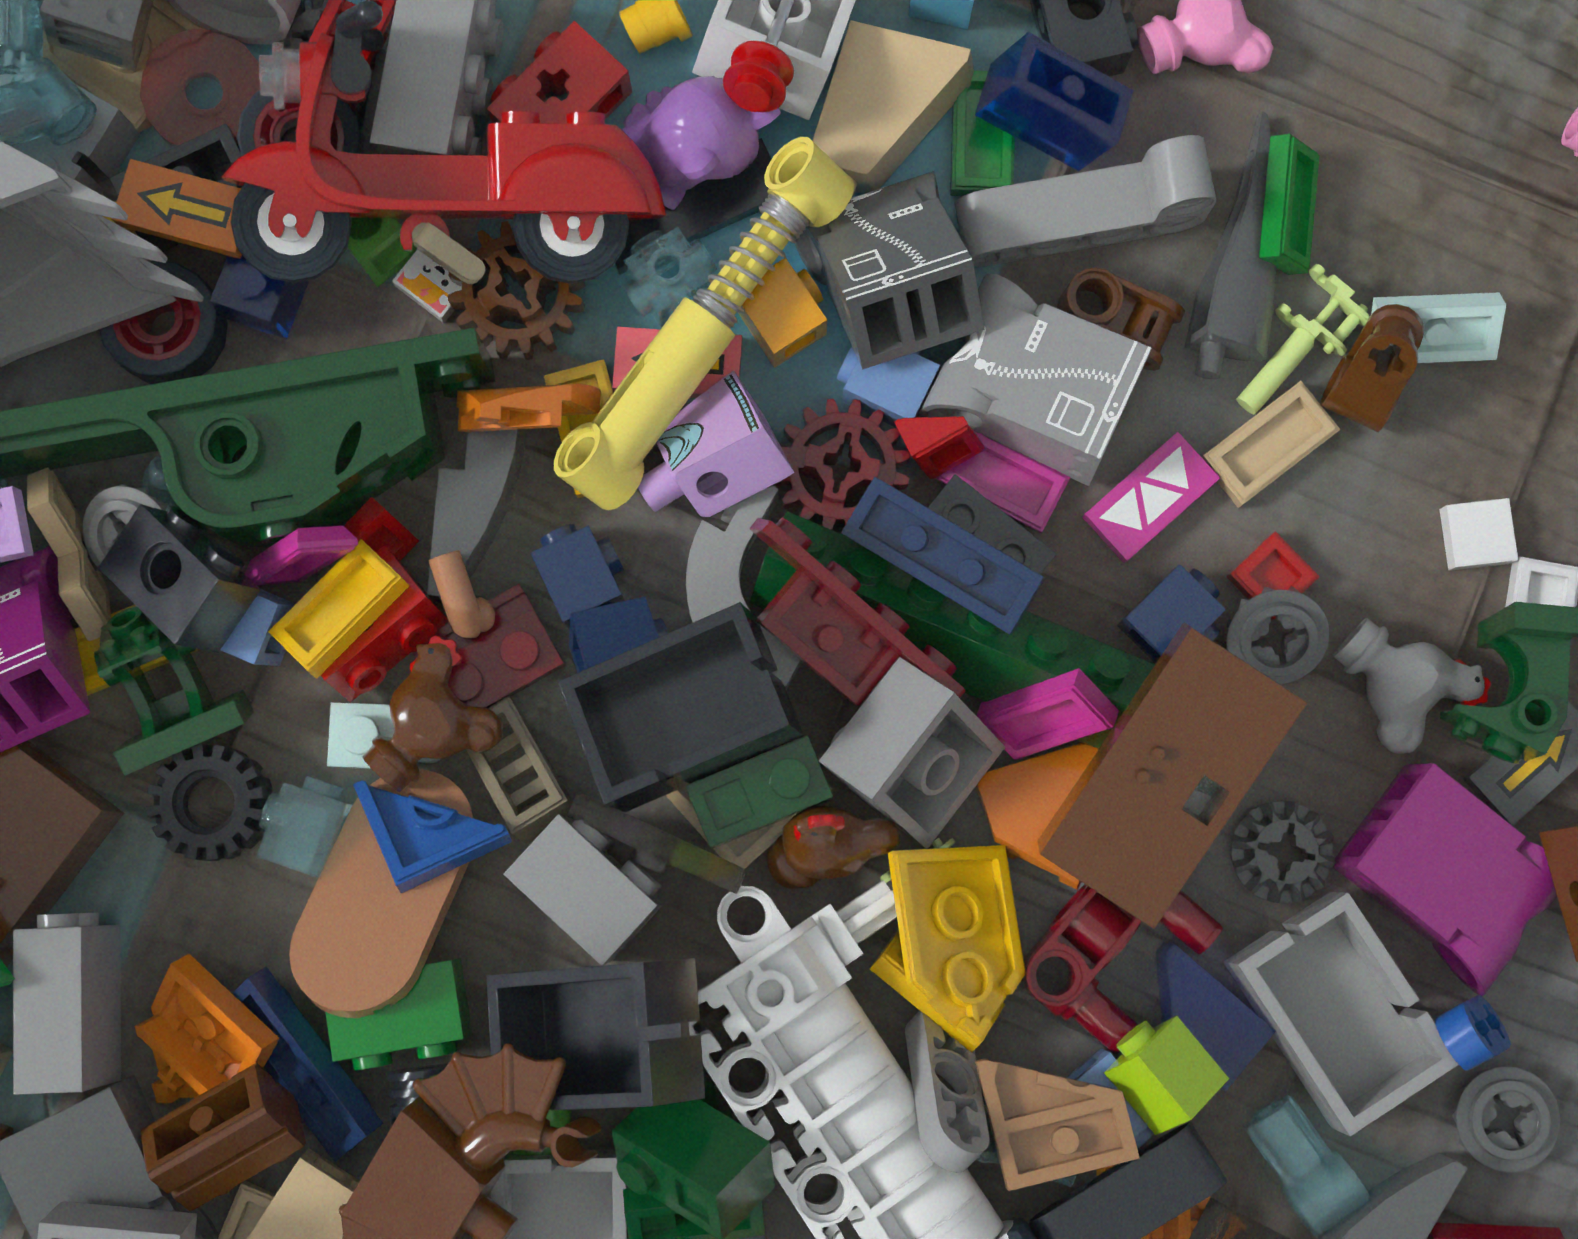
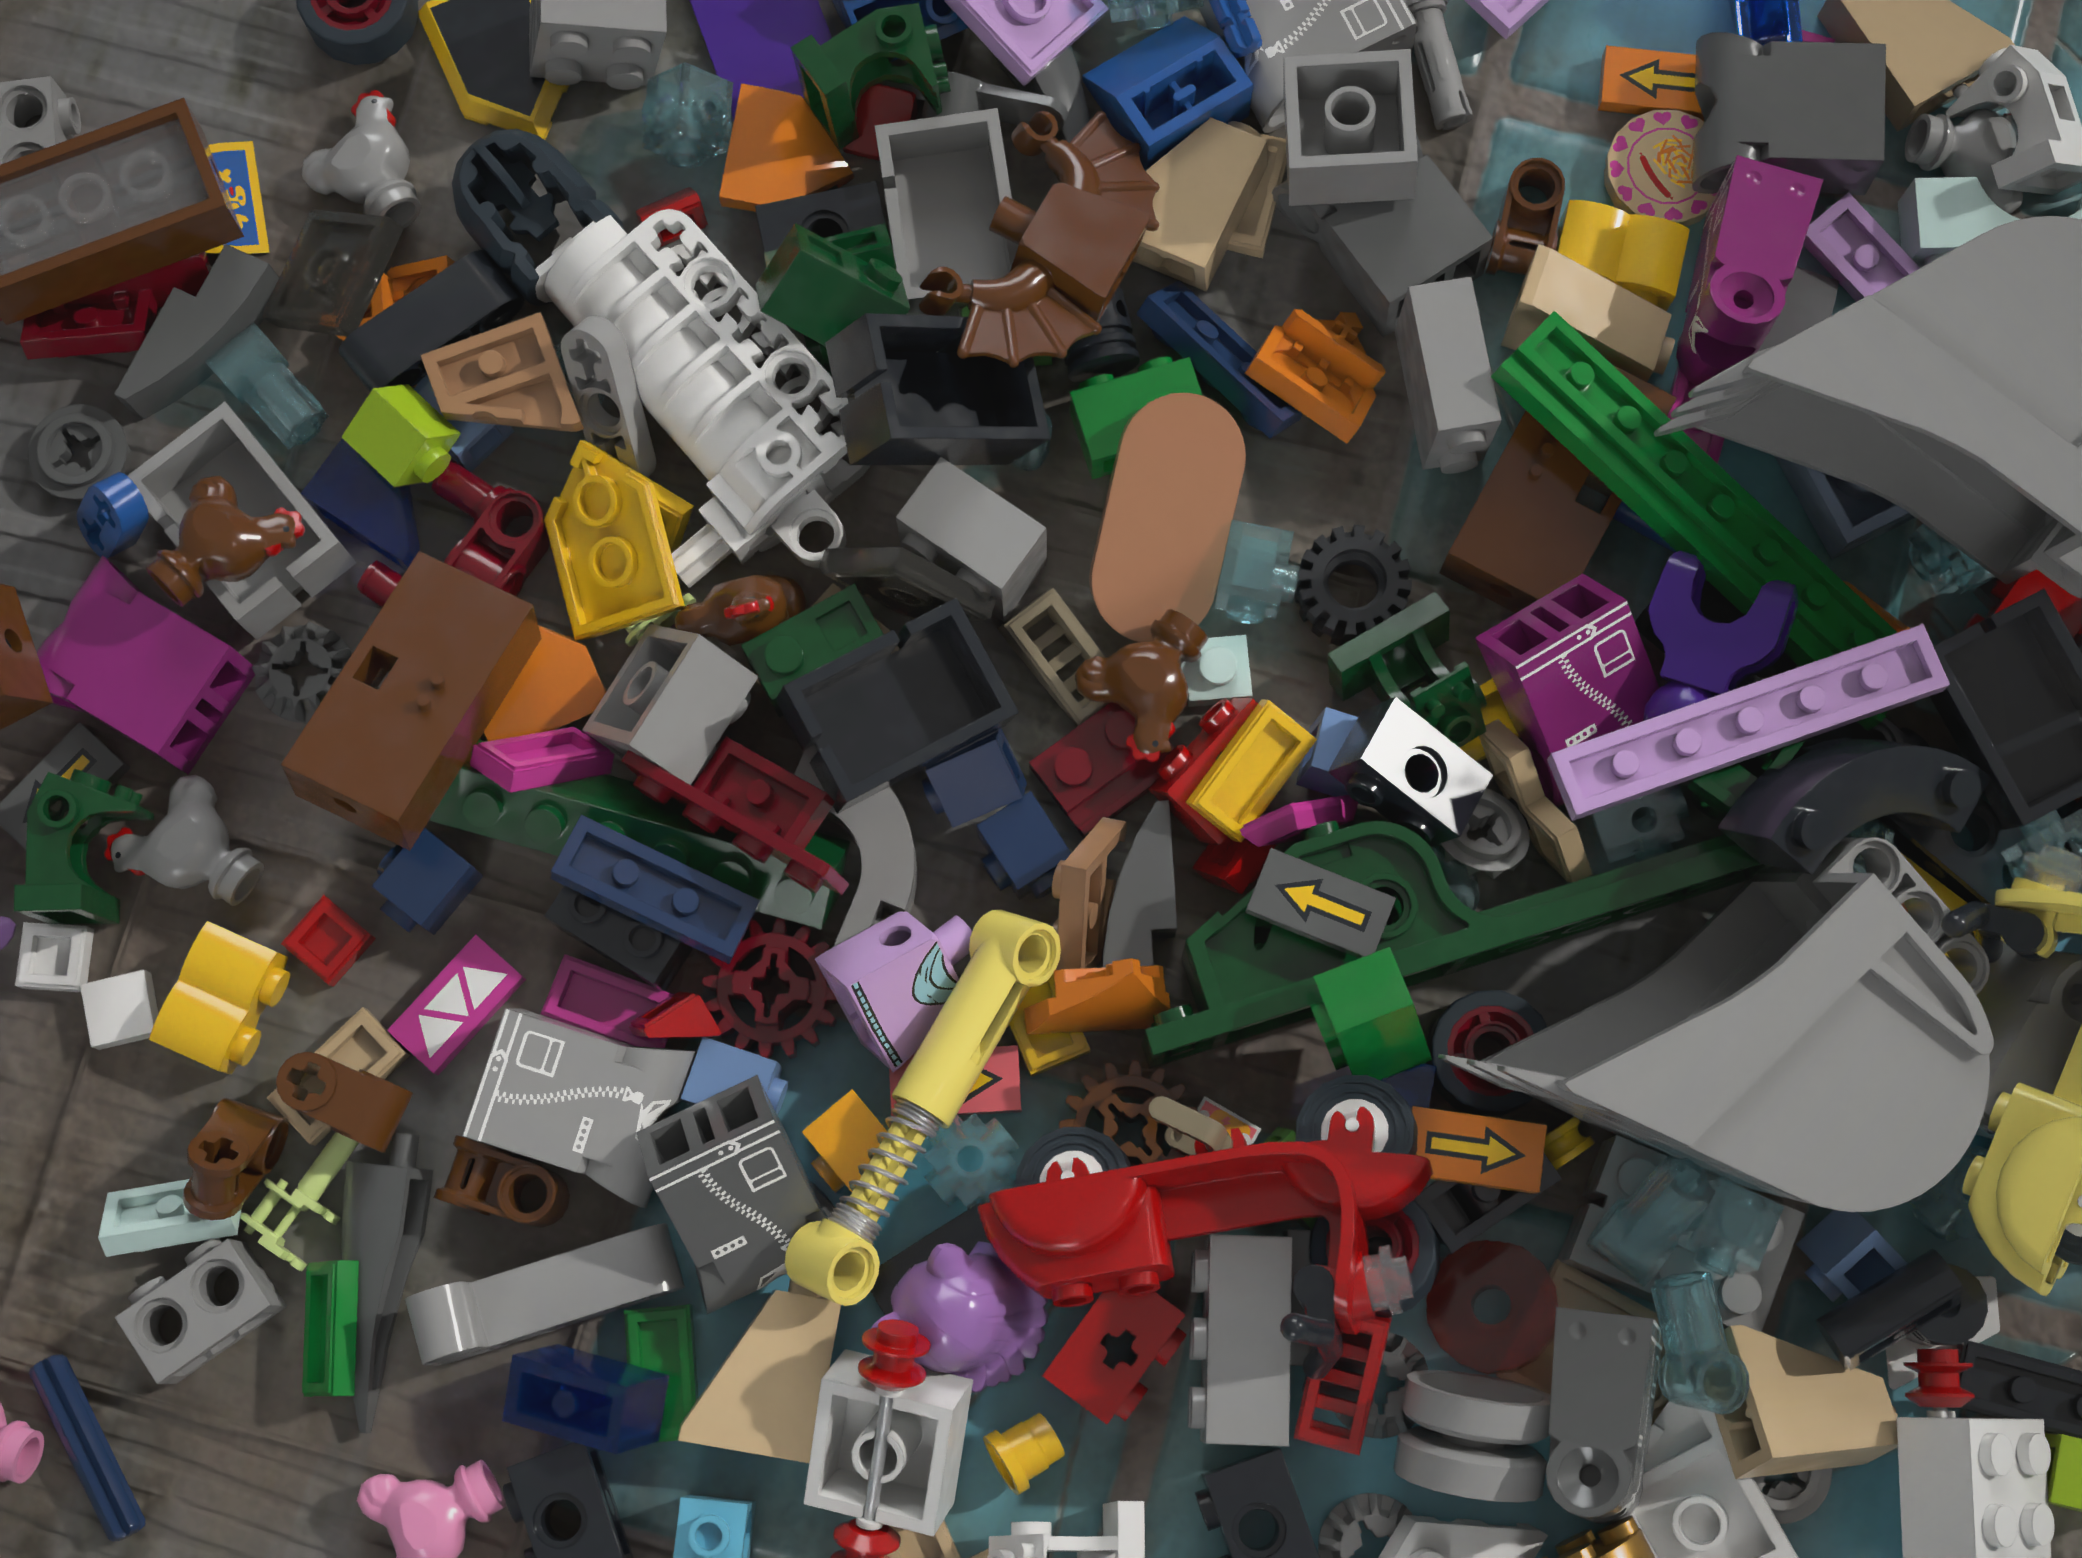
camera: 175 degrees right, 5 degrees down
reddish brown brick [140,1063,306,1212] -> none
blue tile [353,780,512,893] -> none
nougat arm [428,550,495,638] -> none
dark grey gear [1225,586,1329,685] -> none
none -> dark blue axle [29,1354,145,1542]
none -> light grey brick [115,1238,287,1384]
none -> reddish brown animal [146,475,305,607]
none -> yellow brick [149,921,290,1074]
none -> reddish brown piece [276,1052,413,1153]
none -> medium nougat wing [1052,817,1127,970]
none -> dark grey tile [1245,848,1396,958]
none -> green brick [1310,947,1432,1080]

